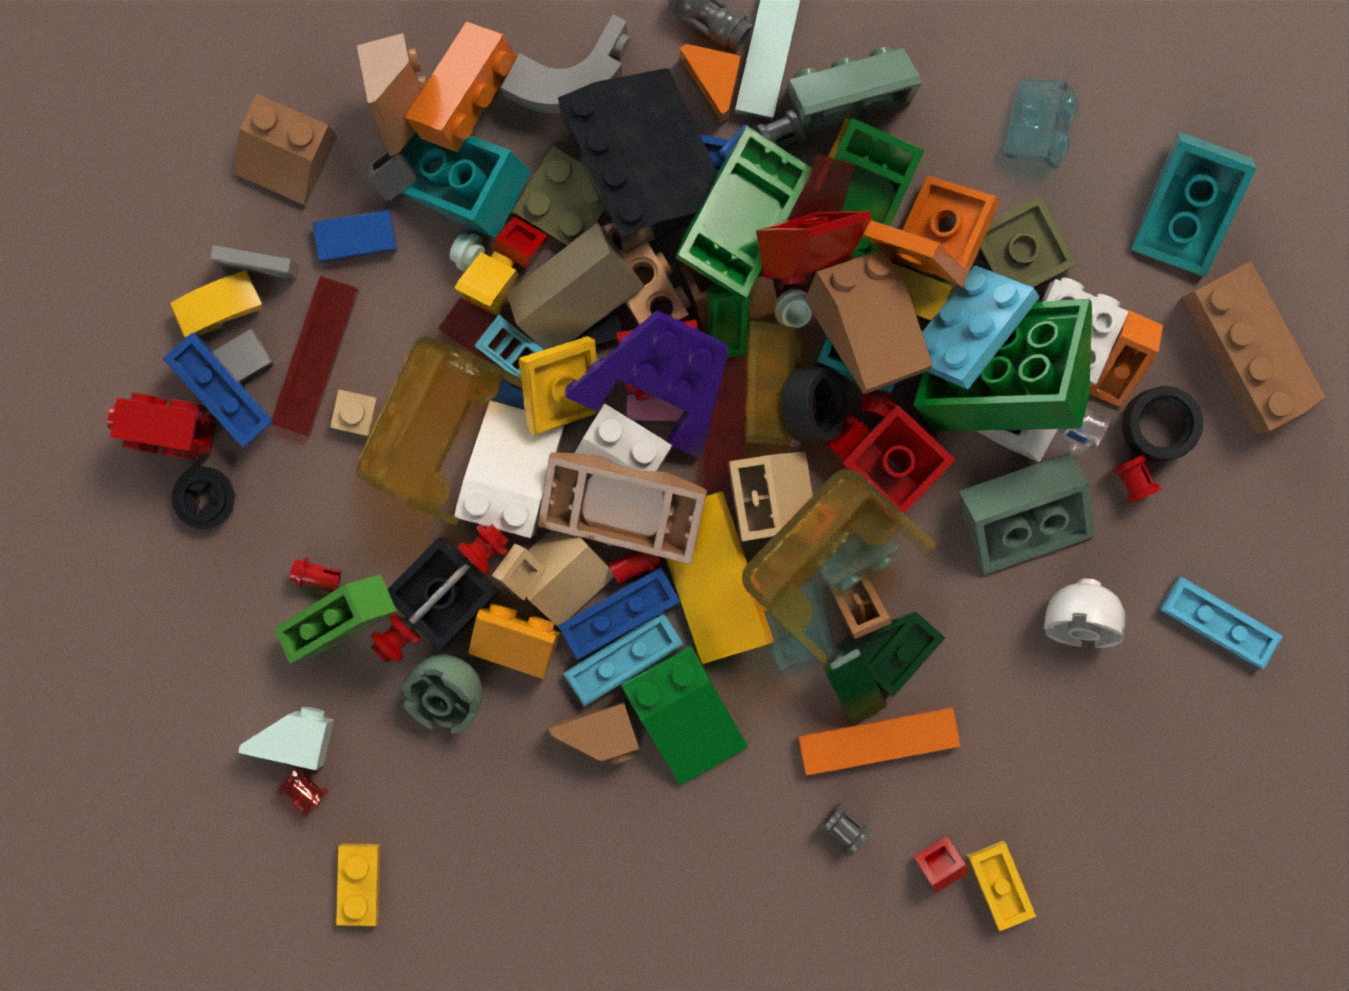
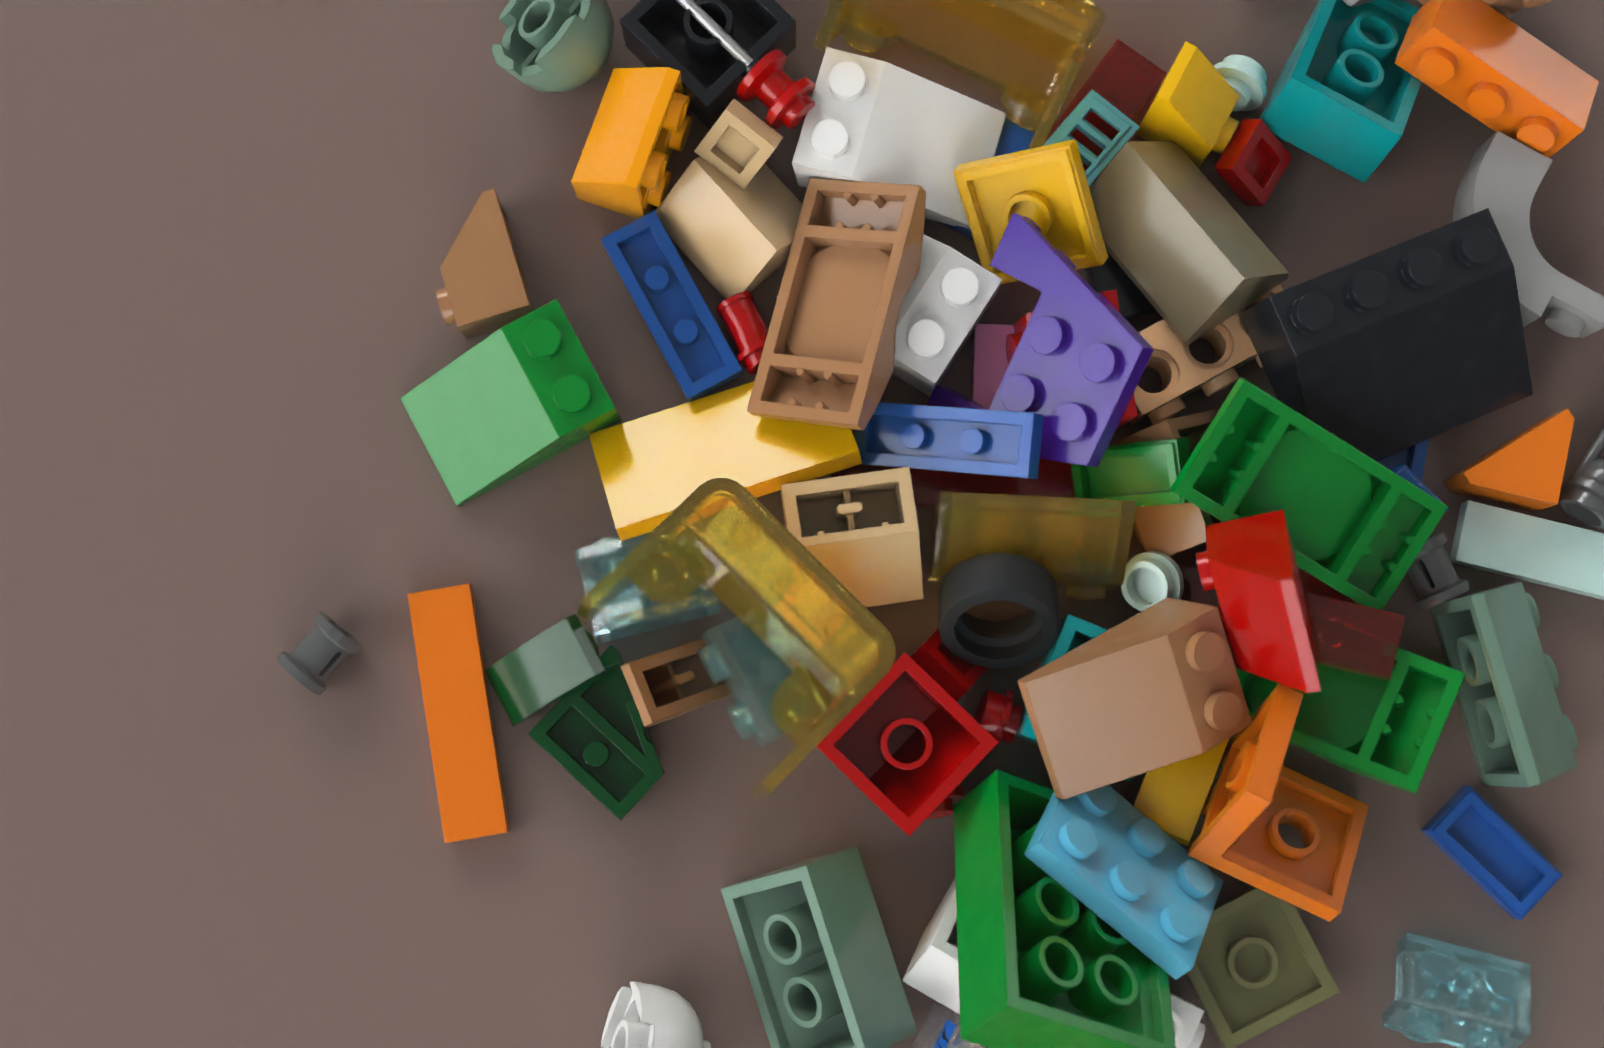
camera: 85 degrees right, 5 degrees down
olive plate [512,146,605,246] -> none
medium azure tile [563,612,684,707] -> none
red plate [913,836,970,893] -> none
yellow plate [967,840,1036,931] -> none
none -> plate [855,402,1044,479]
none -> blue tile [1421,785,1563,921]

